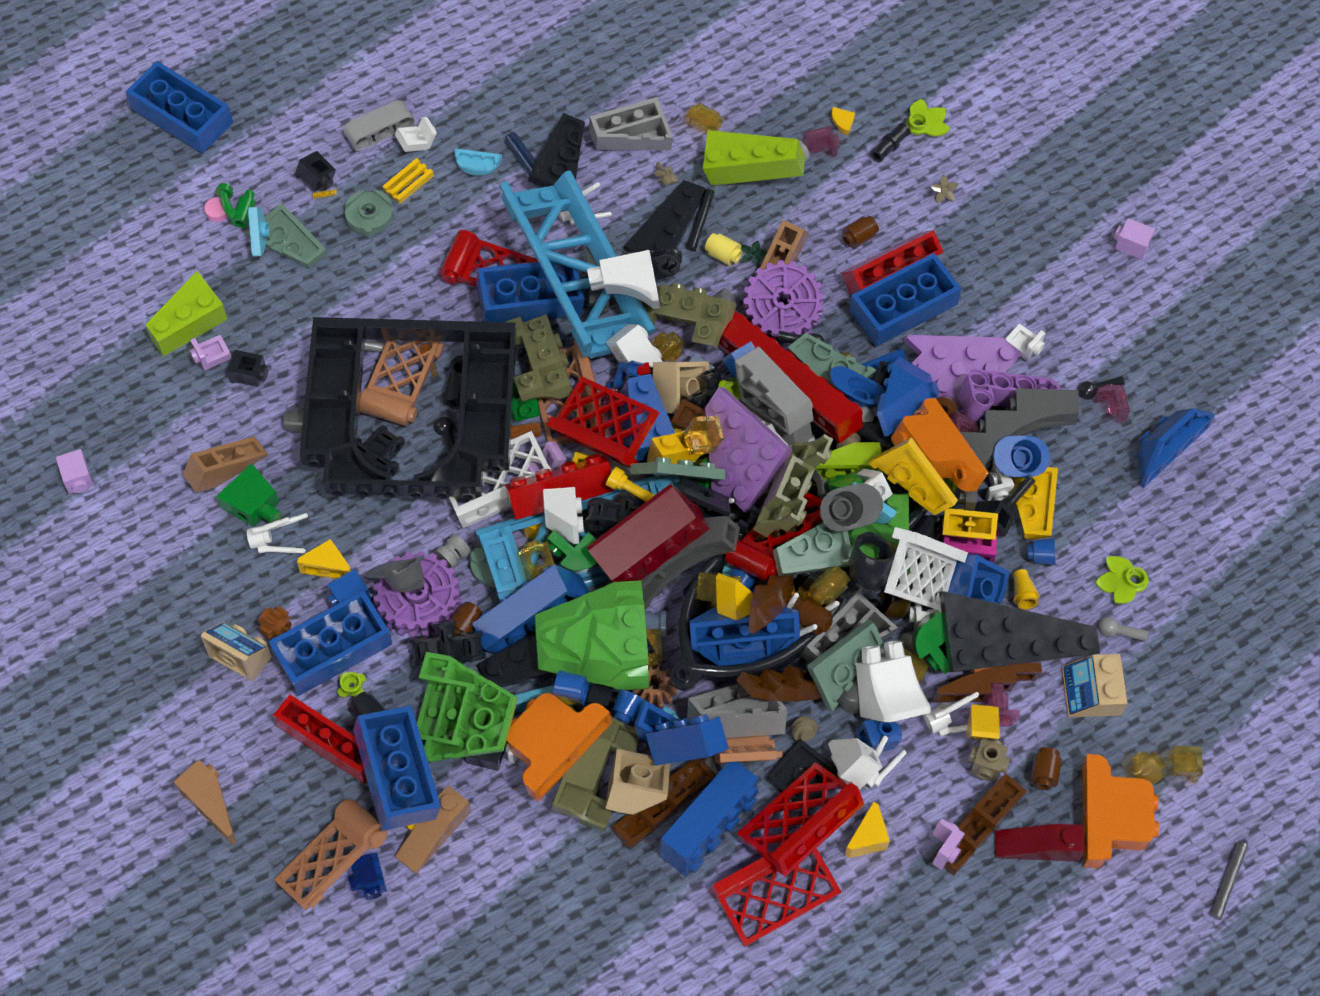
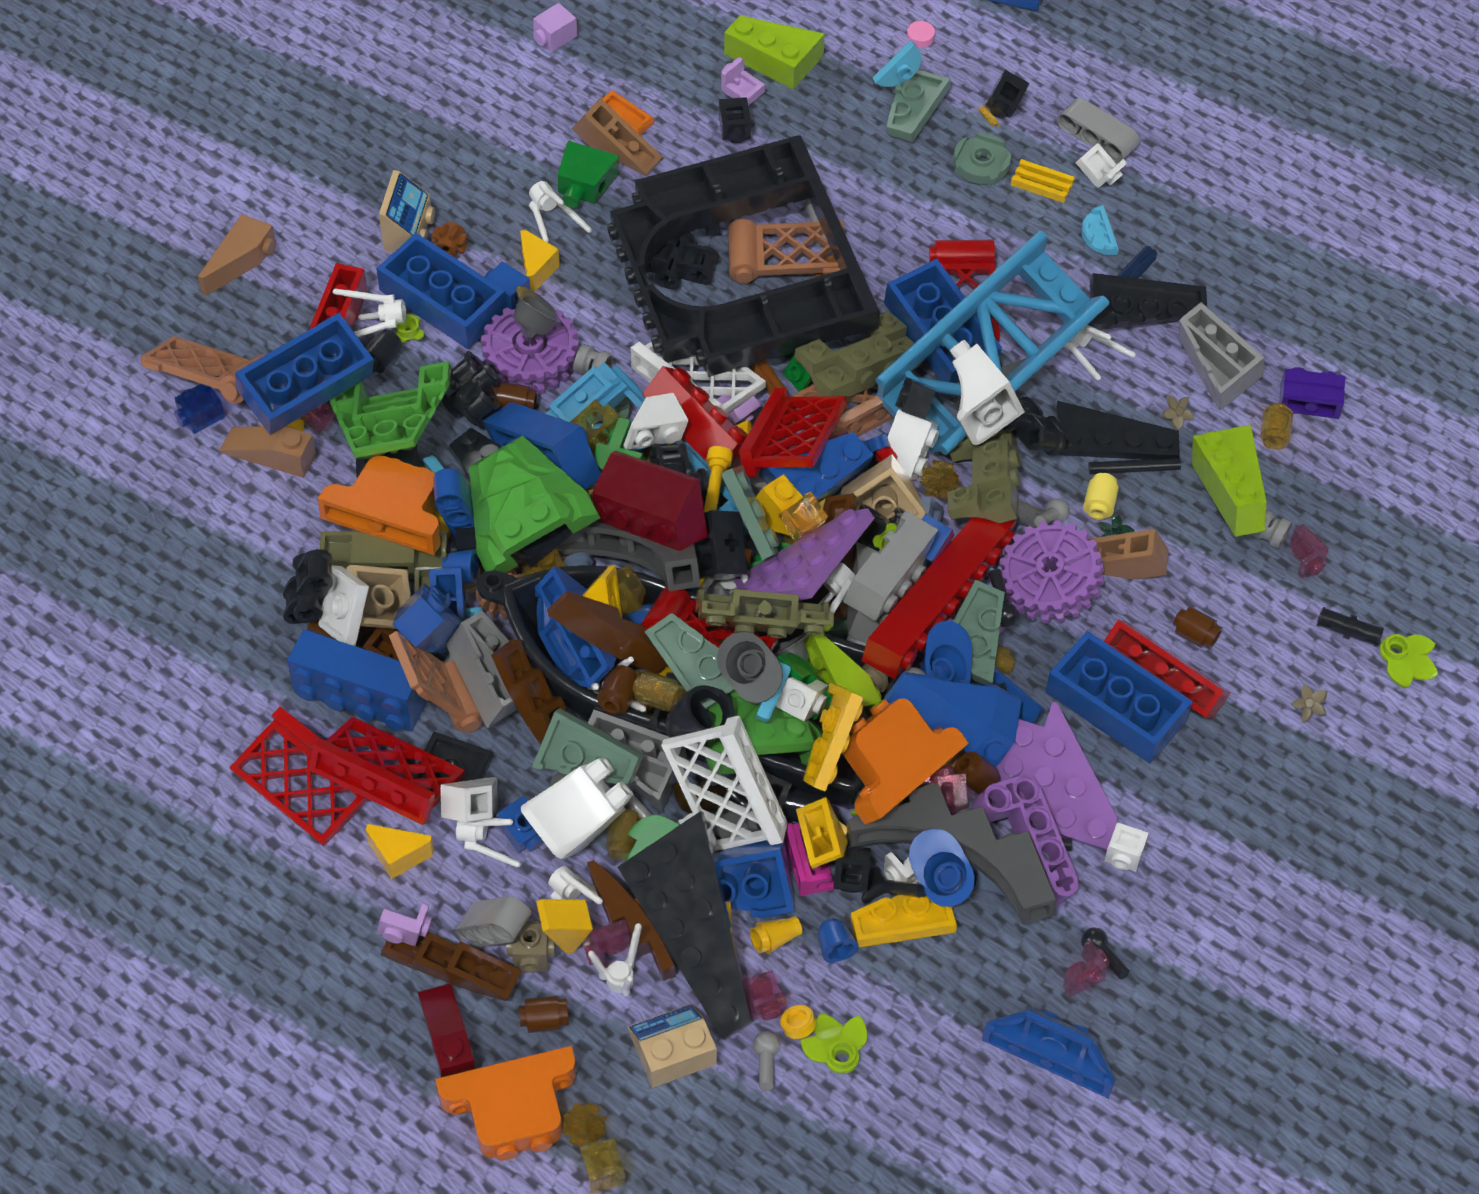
camera: 70 degrees right, 5 degrees down
green plant [215,183,256,228] -> none
dark tan plate [791,716,818,741] -> none
yellow tile [831,107,855,136] -> none
lavender brick [1114,218,1155,259] -> none
none -> black axle [283,549,333,624]
none -> white tile [318,565,369,646]
none -> white plant [333,289,406,337]
none -> light grey beam [455,896,531,947]
none -> white plant [588,923,642,996]
none -> orange tile [602,90,654,135]
none -> clear pink bracket [743,970,786,1021]
none -> yellow tile [780,1005,816,1039]
none -> black brick [895,377,936,420]
none -> light grey bar [1034,499,1069,527]
none -> dark purple brick [1279,367,1345,419]

